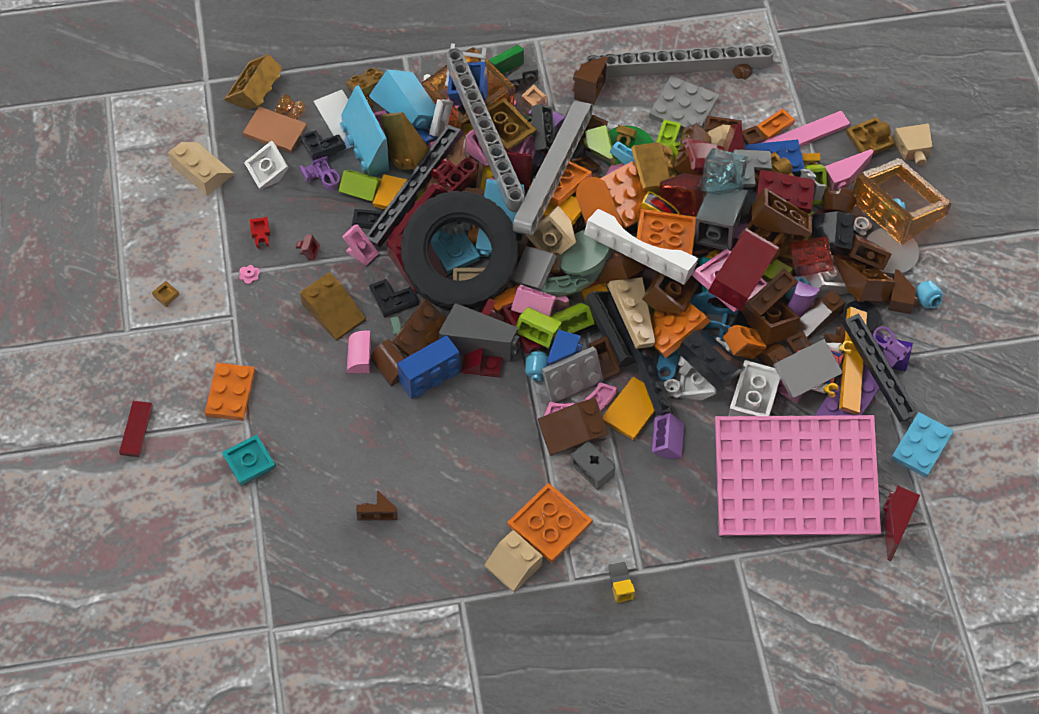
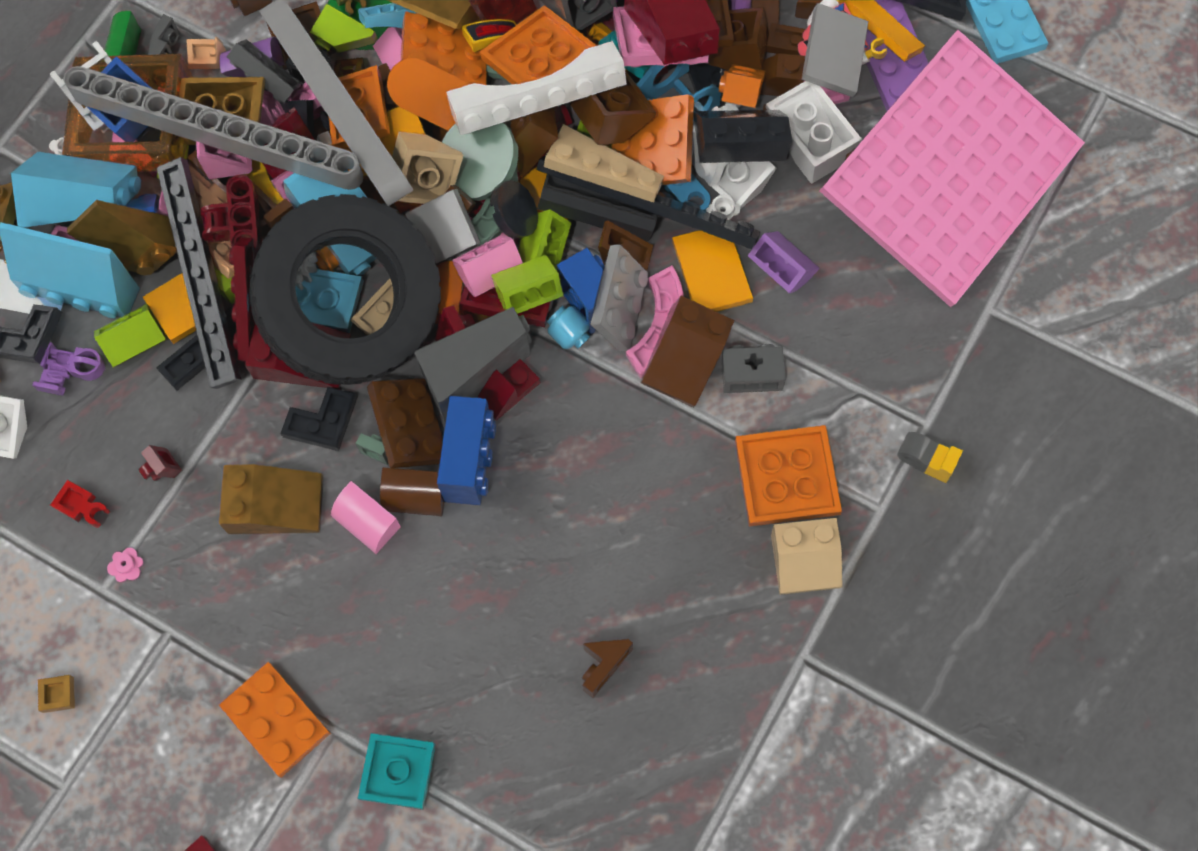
camera: 45 degrees left, 10 degrees up
bright pink slope [342,225,379,265] -> none
white tile [429,99,453,136] -> none
dark red slope [883,485,920,561] -> none
none -> black tile [490,180,538,239]

